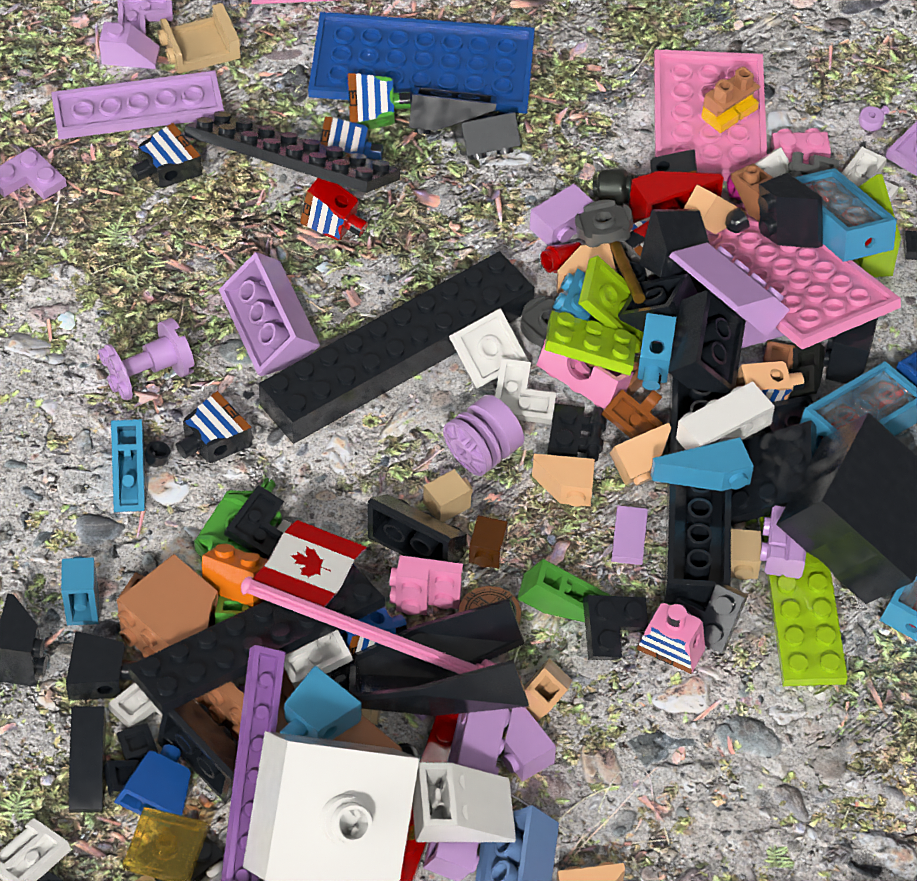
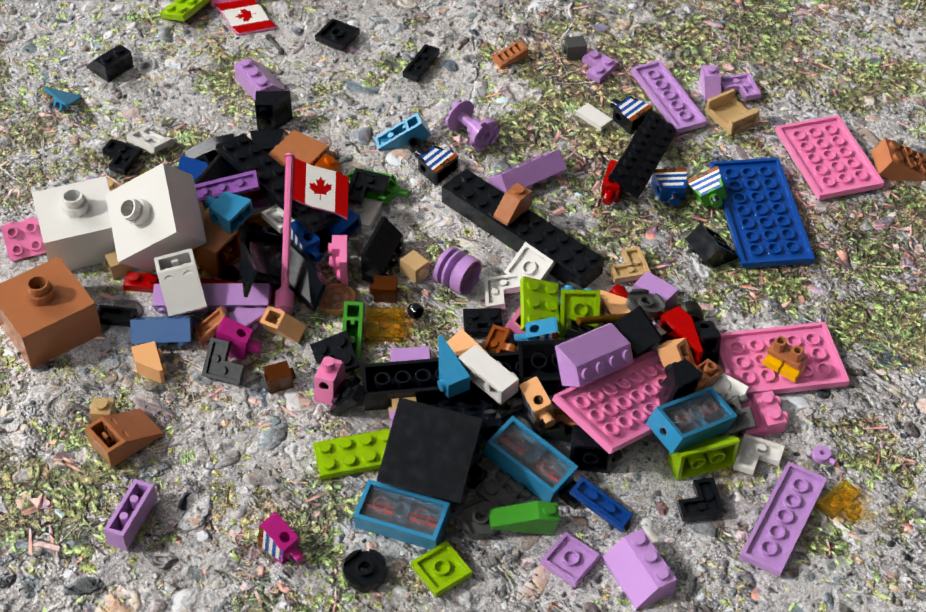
camera: 80 degrees right, 5 degrees down
dark azure brick [61,556,99,626] -> none
black slope [409,86,496,134] -> none
light nougat slope [532,454,595,507] -> none
none -> nougat tile [194,306,229,345]
none -> black plate [201,337,246,385]
none -> dark pink torso [216,316,262,360]
none -> reddish brown brick [263,360,296,394]
none -> clear yellow plate [365,307,405,342]
none -> black hinge [407,303,424,320]
none -> nougat slope [493,182,532,226]
none -> white tile [576,103,613,131]
none -> tan plate [609,246,651,284]

